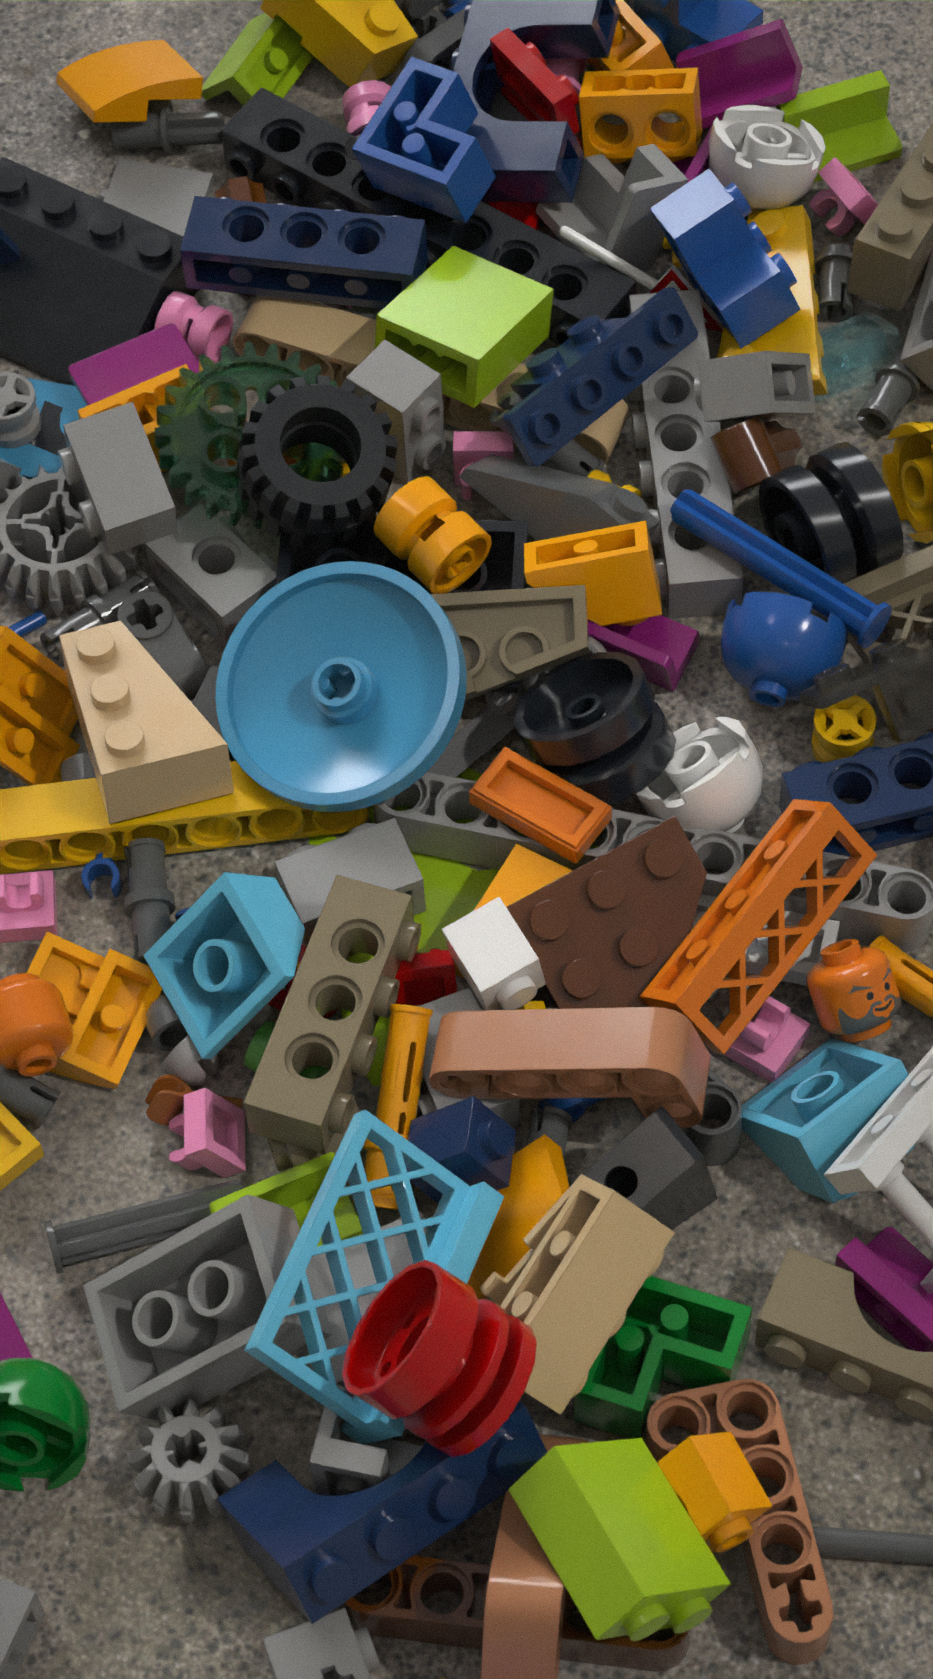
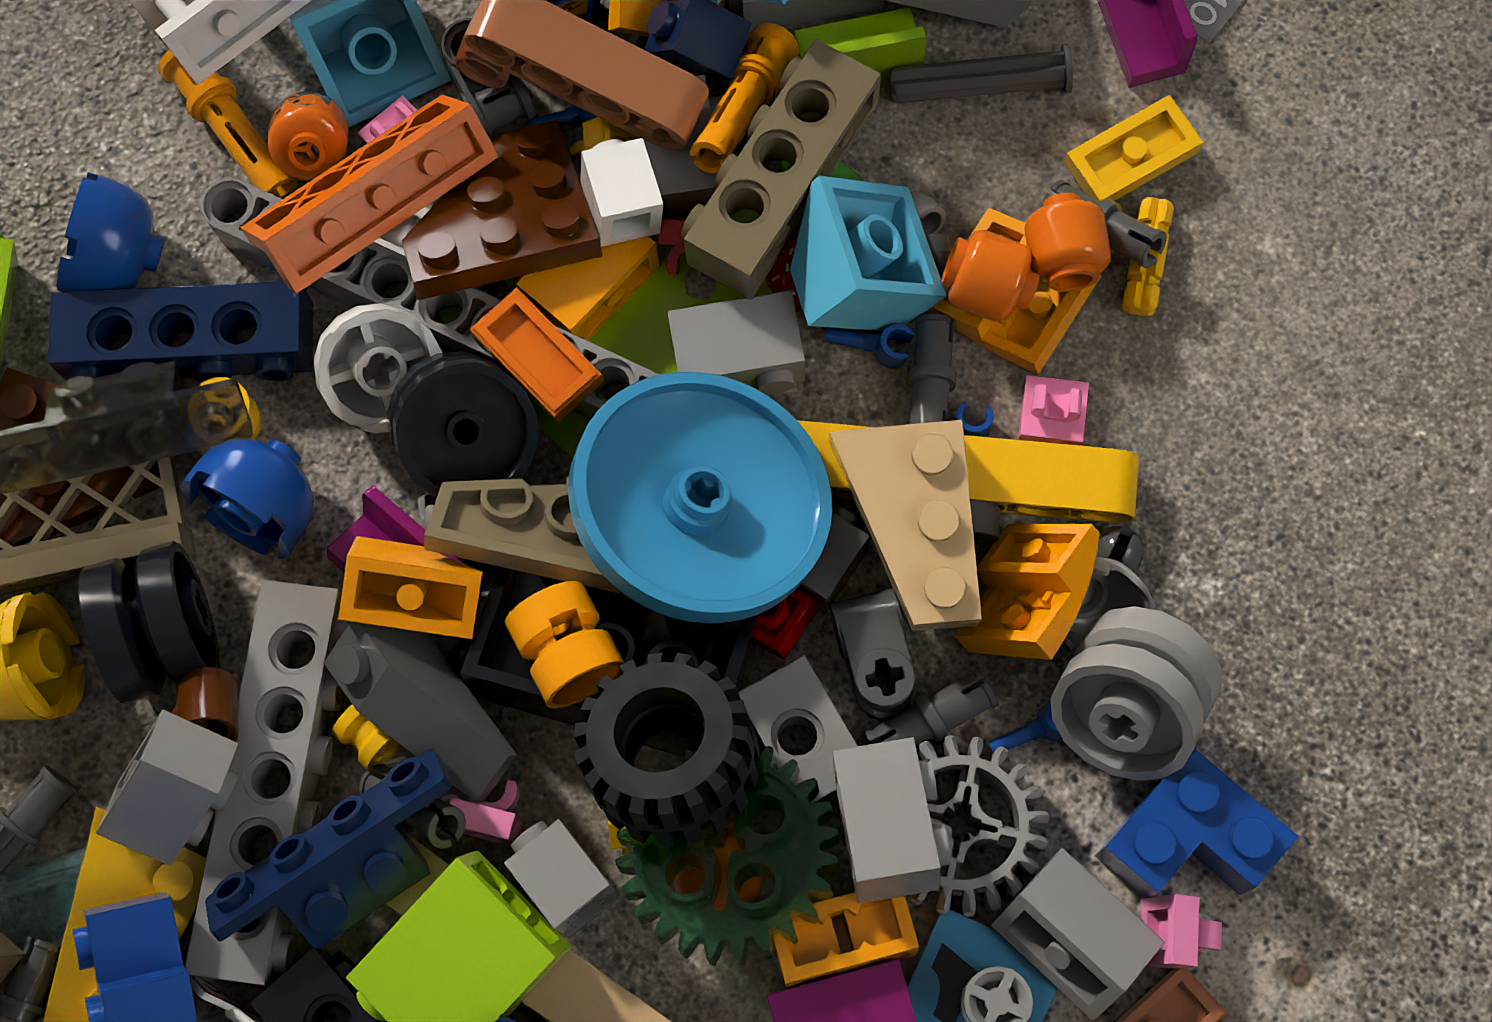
camera: 165 degrees left, 15 degrees up
dark orange hand [145,1074,243,1126] -> none
bright pink tile [169,1088,246,1178] -> none
blue axle [670,489,892,649] -> none
none -> orange head [940,230,1040,322]

